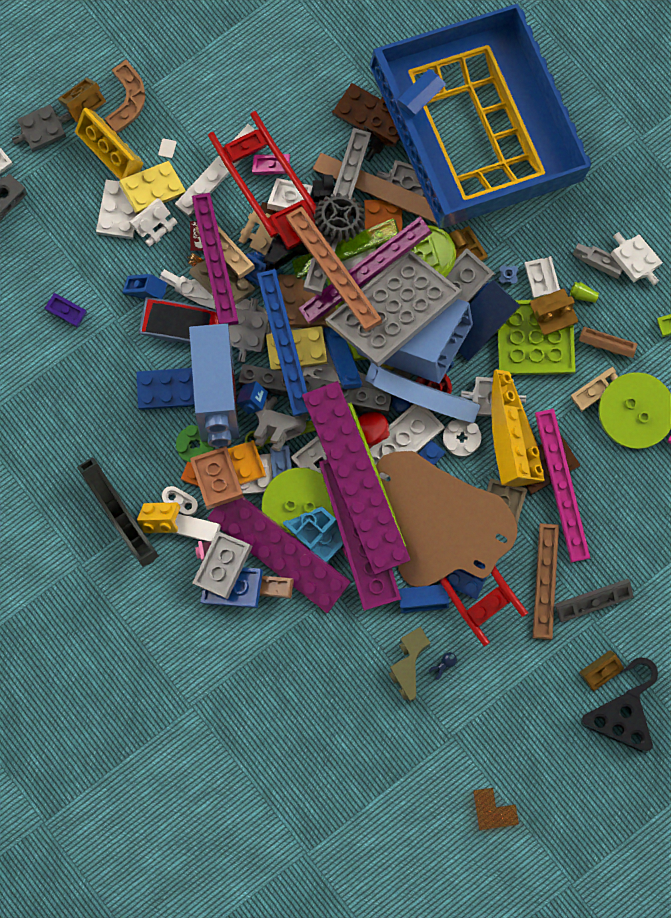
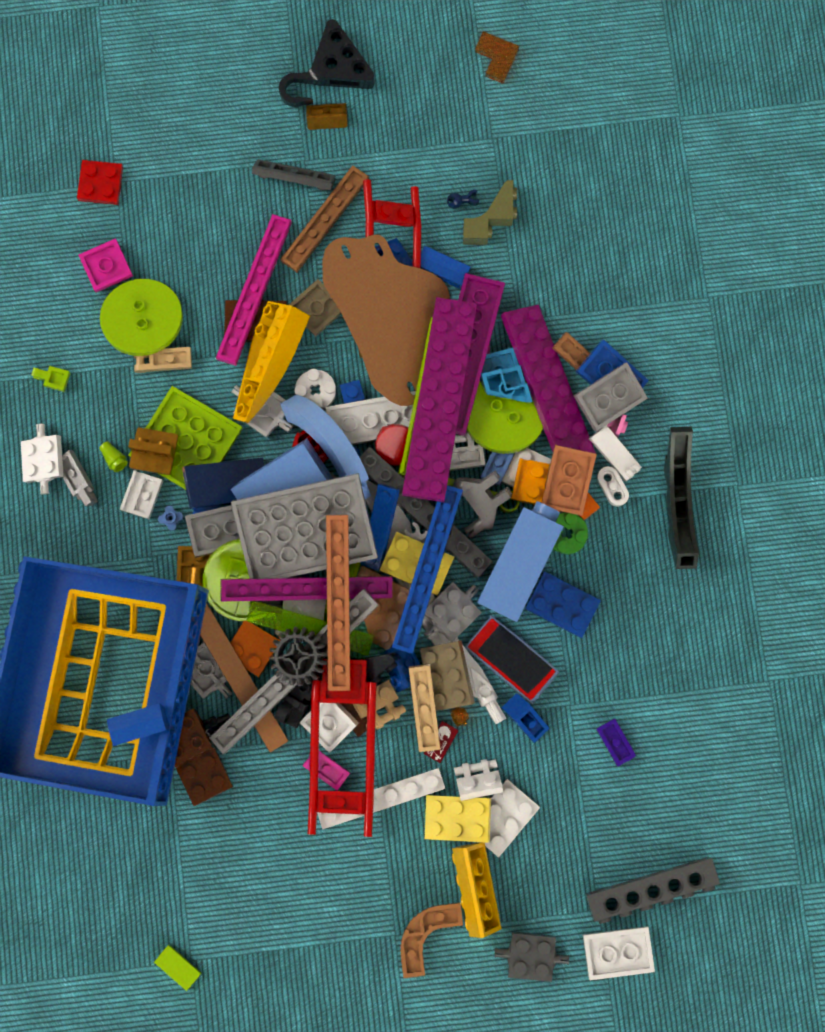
camera: 150 degrees left, 5 degrees up
pearl gold bracket [57,77,107,123] -> none
yellow bracket [137,502,181,533] -> none
white sticker [158,138,177,158] -> none
magenta plate [192,193,239,326] -> none
blue brick [236,381,268,414] -> none
medium nougat plate [579,327,638,358] -> none

